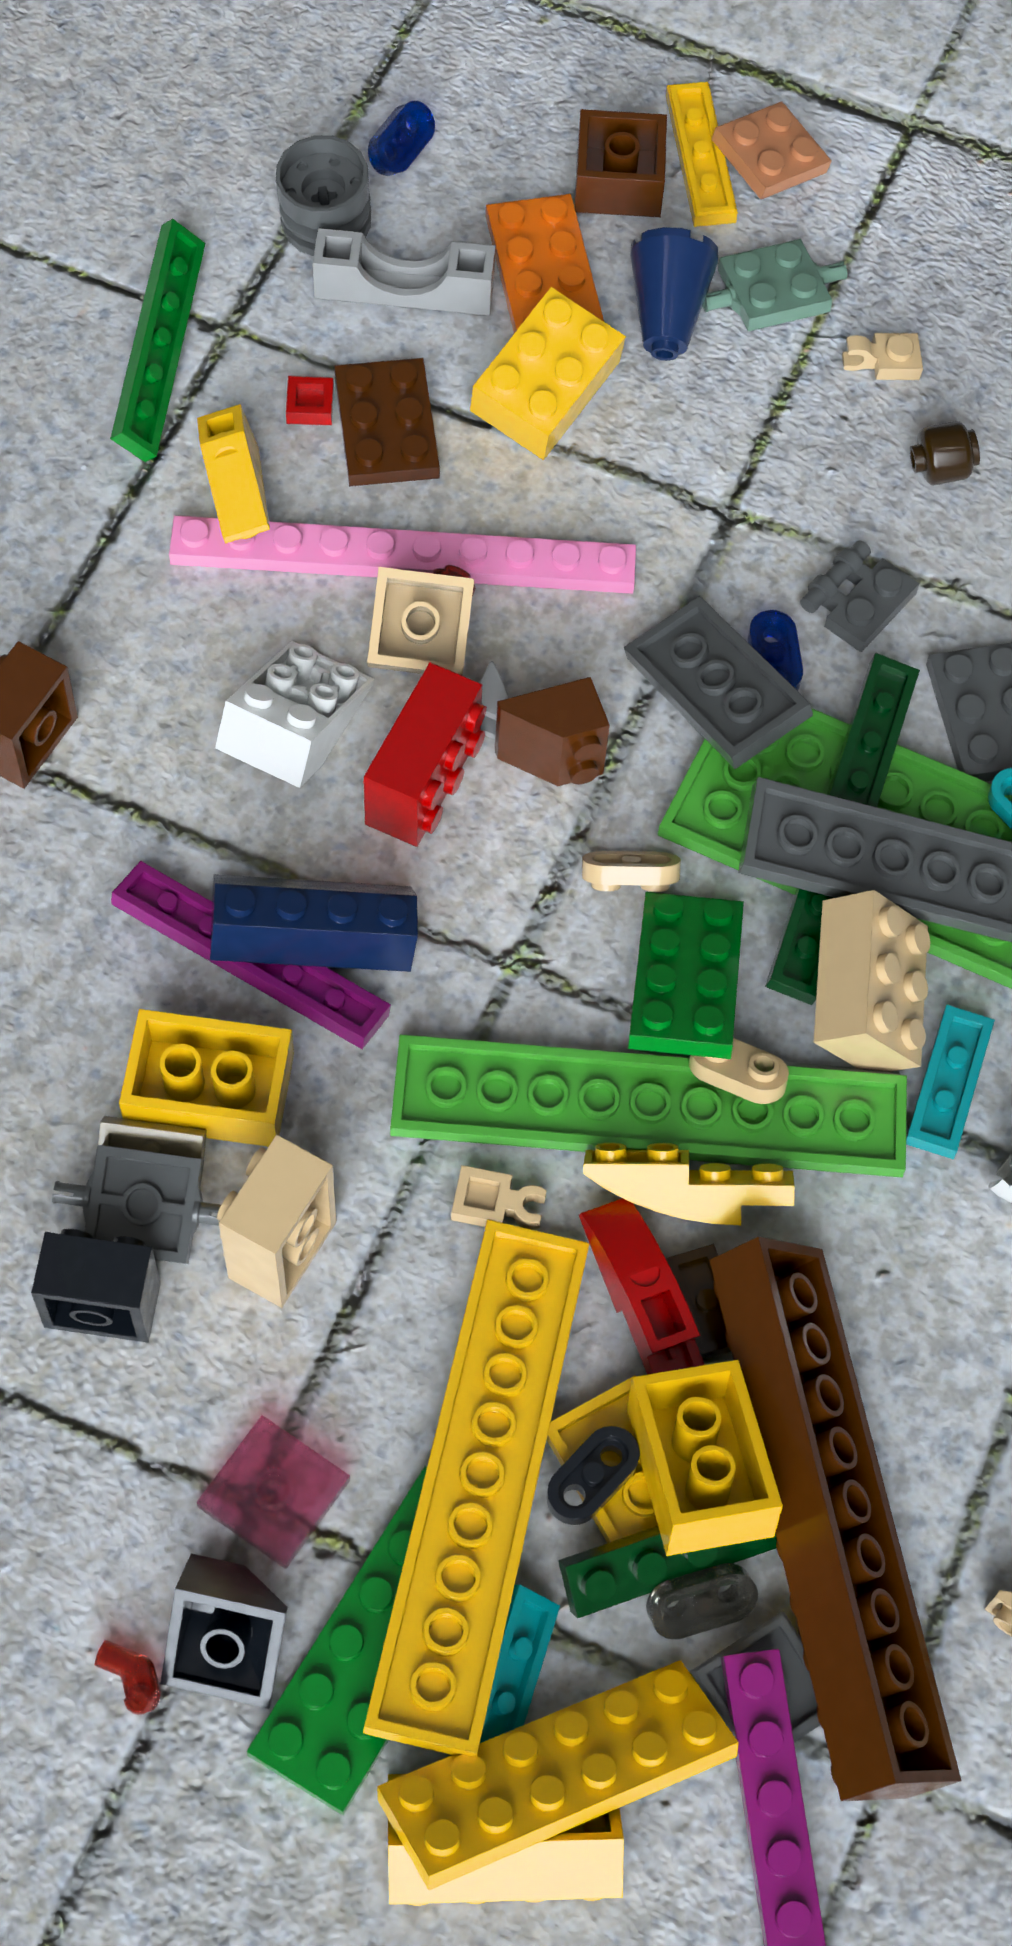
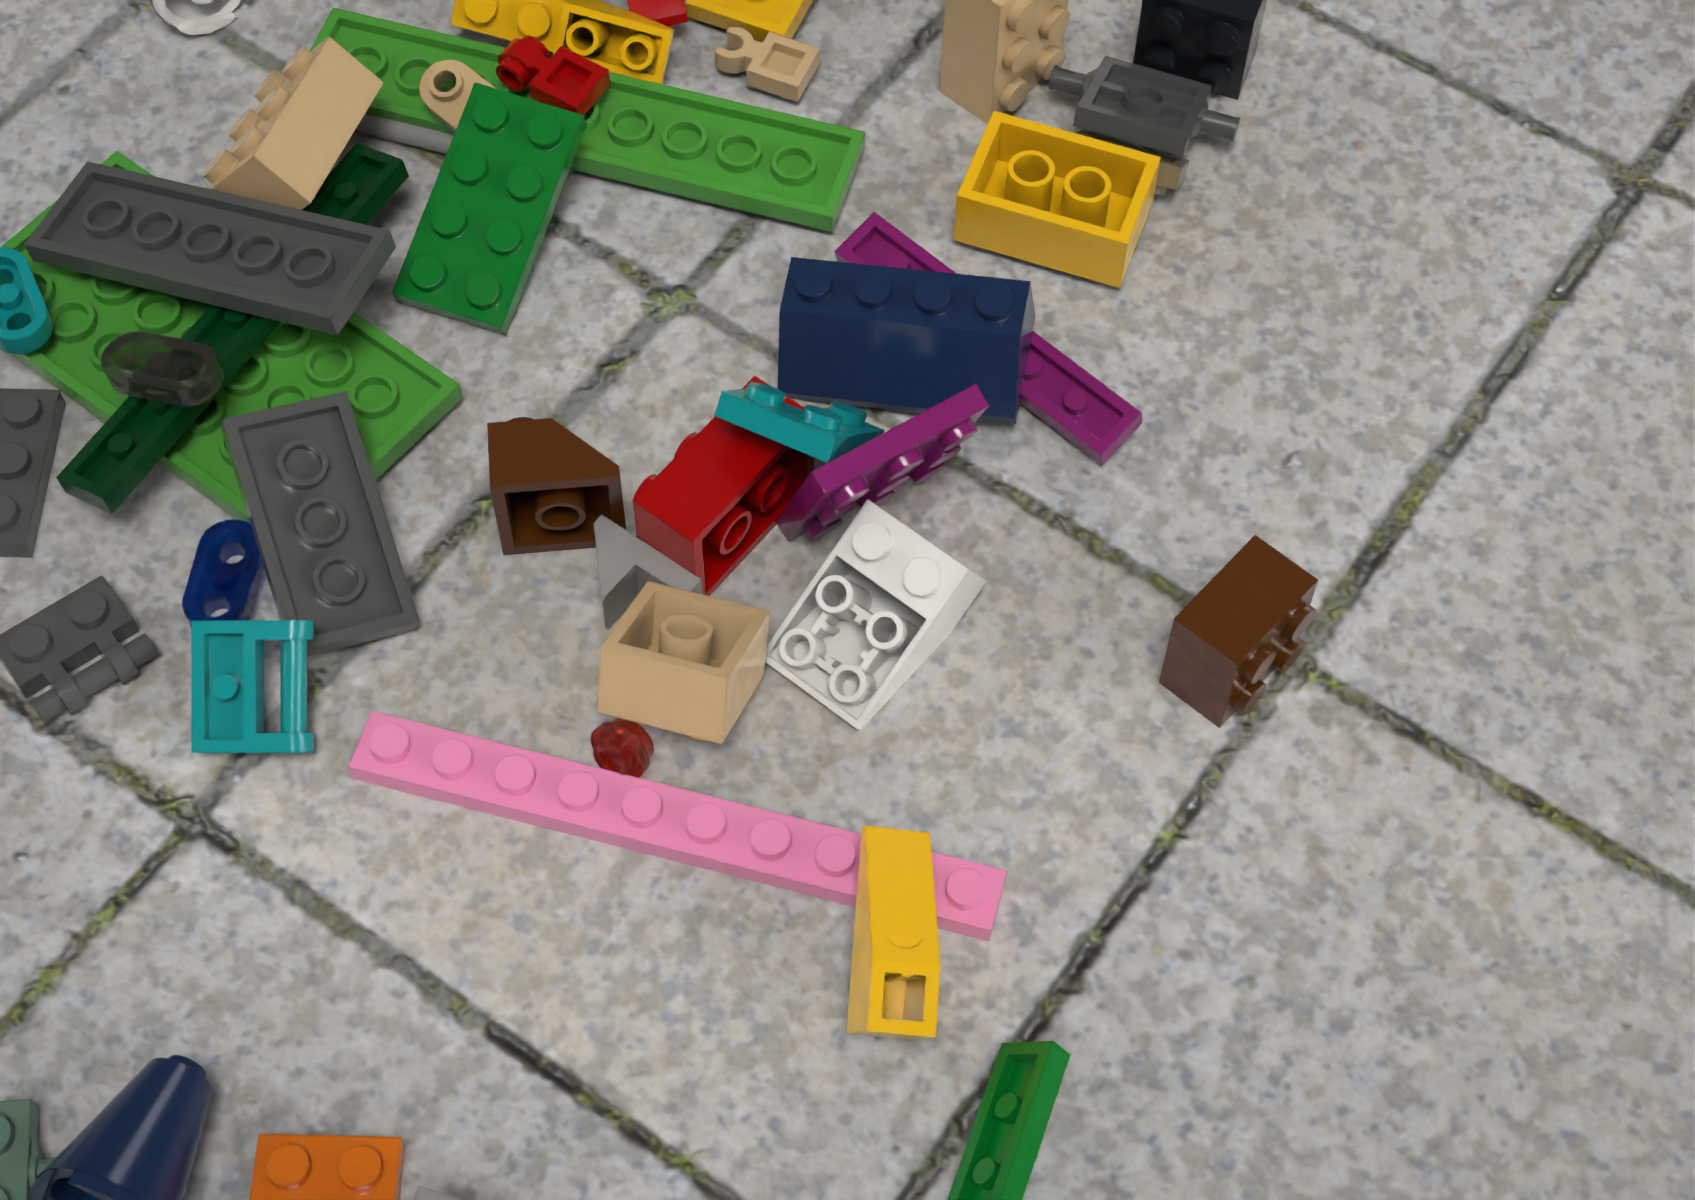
camera: 165 degrees left, 5 degrees down
red plate [286,376,334,425] -> none
reddish brown plate [334,358,440,487] -> none
yellow brick [470,287,626,460] -> none
tan plate [582,851,681,892] -> none
teal plate [906,1004,995,1159] -> none
none -> clear smoke plate [101,331,224,407]
none -> teal plate [191,620,314,753]
none -> red plate [496,35,610,115]
none -> teal plate [714,382,885,463]
none -> magenta plate [776,384,989,542]

